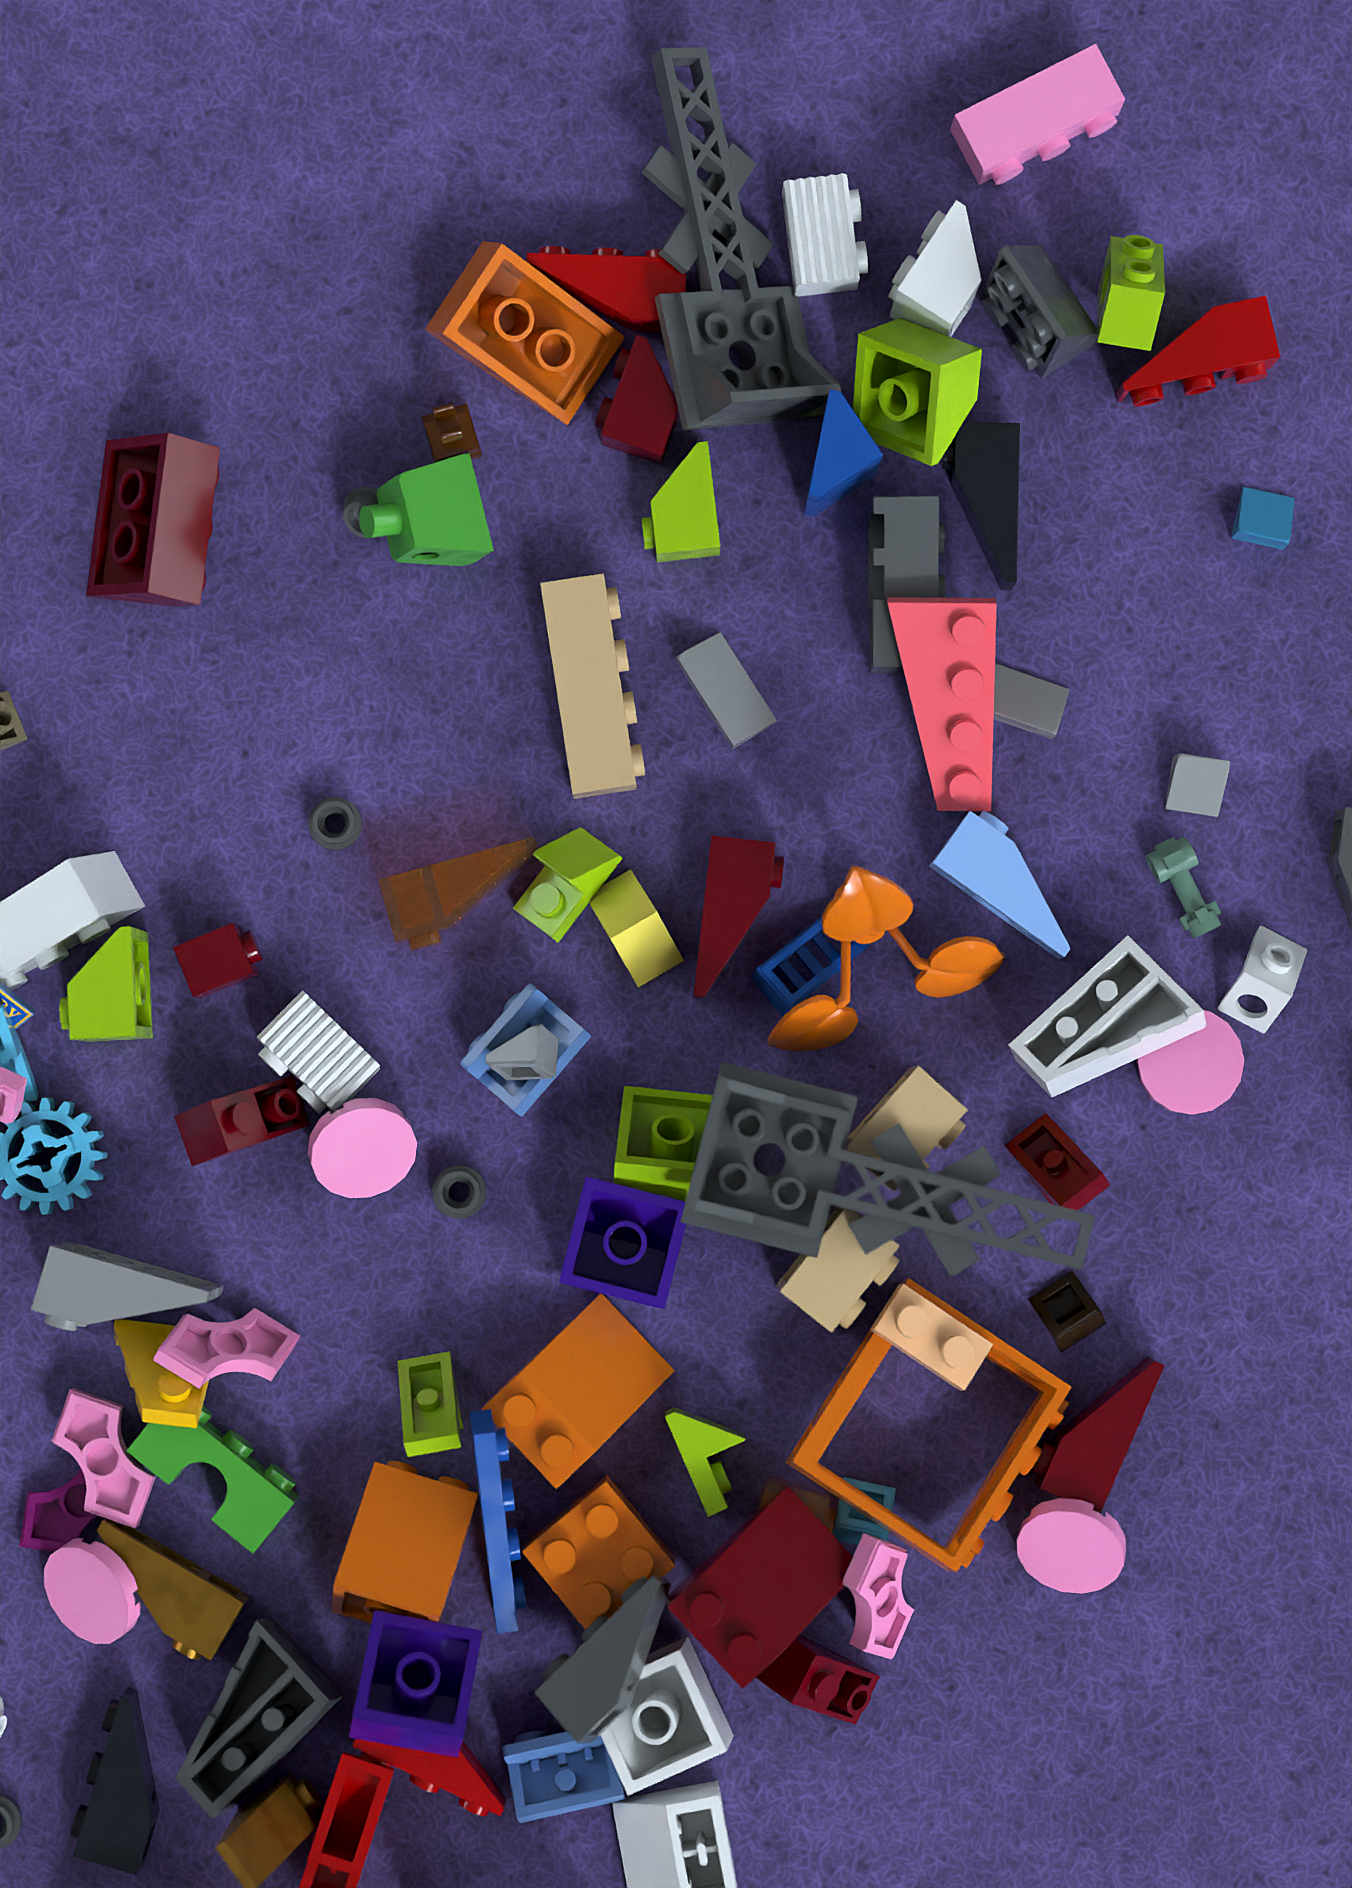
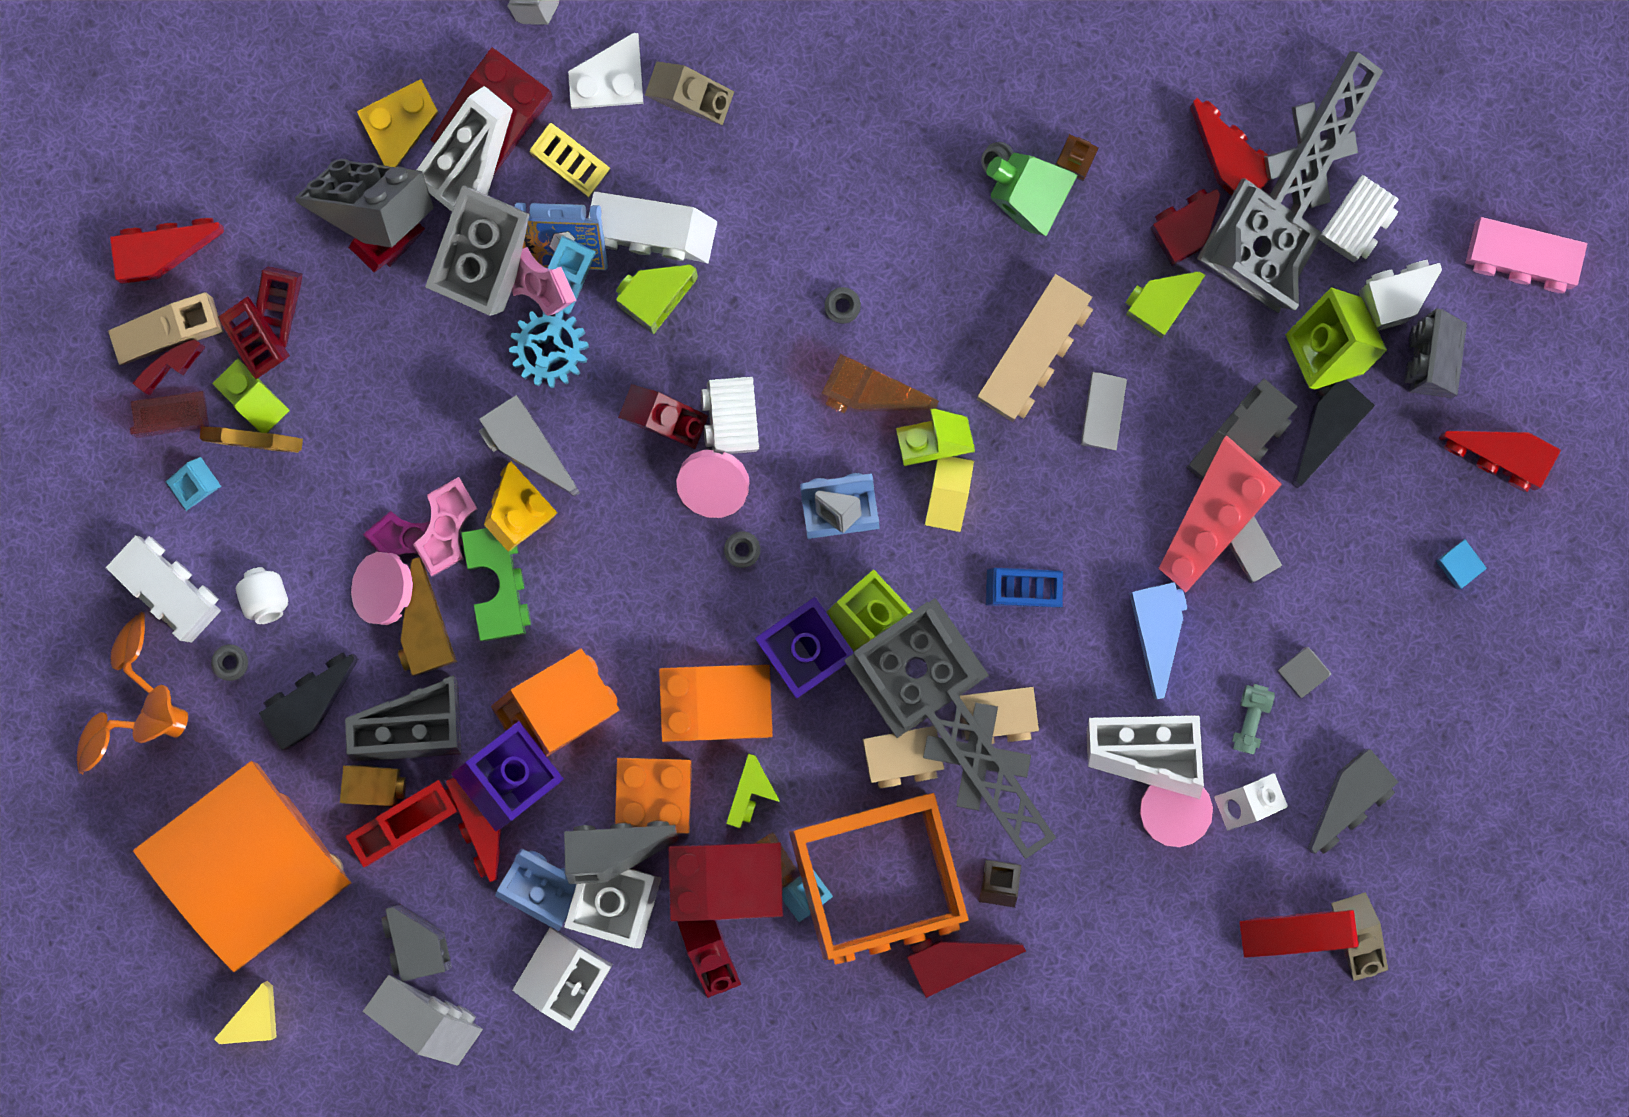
camera: 45 degrees right, 0 degrees up
dark red slope [86,433,220,607] -> none
bright pink tile [153,1308,300,1389] -> none
dark red brick [173,923,263,999] -> none
lime slope [397,1351,464,1457] -> none
orange slope [425,241,625,425] -> none
blue plate [469,1409,526,1634] -> none
dark red slope [693,835,784,999] -> none
orange plant [767,865,1005,1051] -> none
blue slope [804,389,883,517] -> none
bright pink tile [841,1533,914,1659] -> none
light nougat plate [870,1284,993,1391] -> none
dark red slope [1004,1113,1110,1211] -> none
bright pink tile [1017,1498,1126,1594] -> none
lime brick [1097,235,1165,351] -> none

